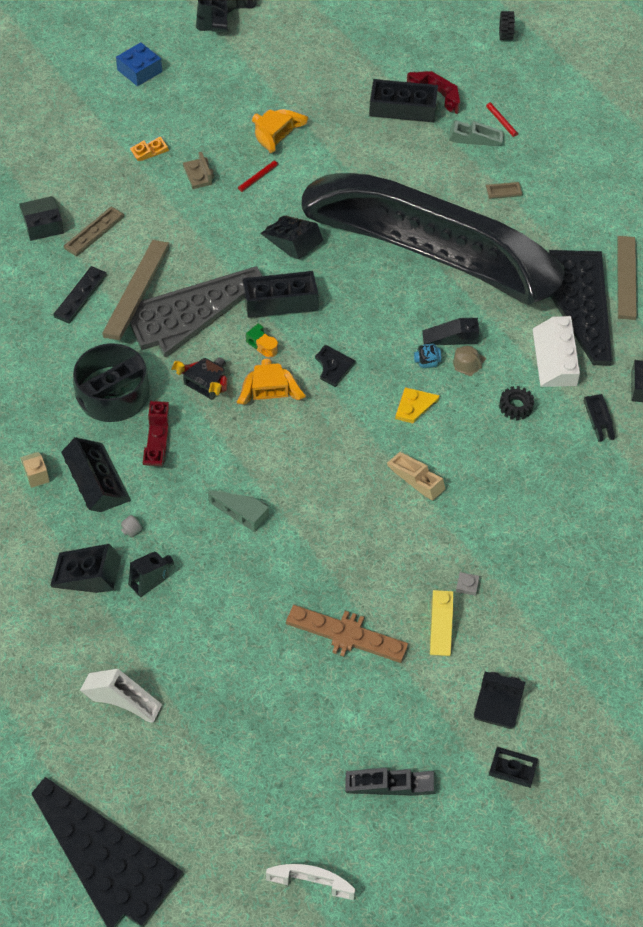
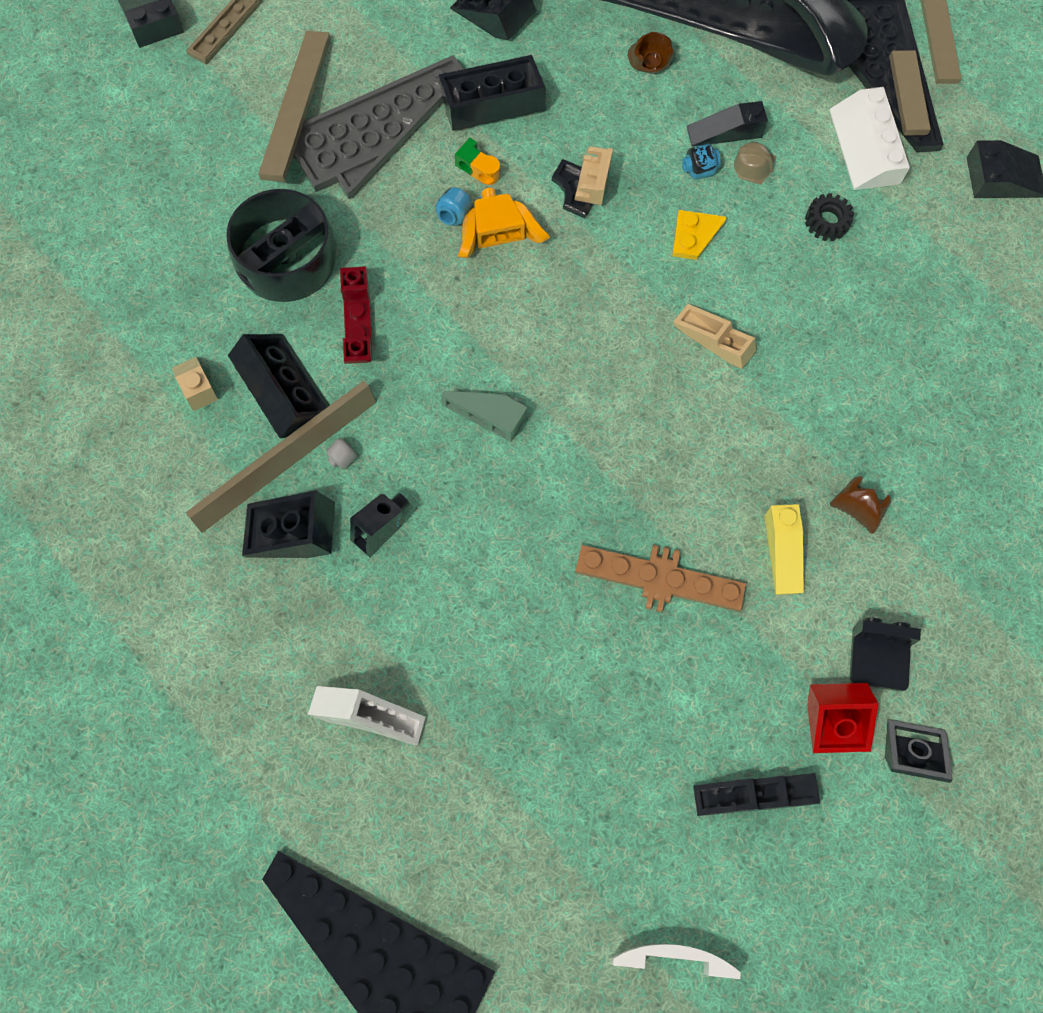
camera: 10 degrees left, 15 degrees up
black plate [53,266,107,324] -> none
torso [171,357,228,400] -> none
light grey plate [456,572,479,596] -> none
black hinge [583,394,615,442] -> none
none -> dark tan tile [185,381,376,533]
none -> dark azure head [435,187,473,226]
none -> tan hinge [575,147,613,205]
none -> reddish brown hair [627,31,674,73]
none -> red slope [807,683,879,753]
none -> reddish brown hair [830,476,892,534]
none -> dark tan tile [889,50,931,135]

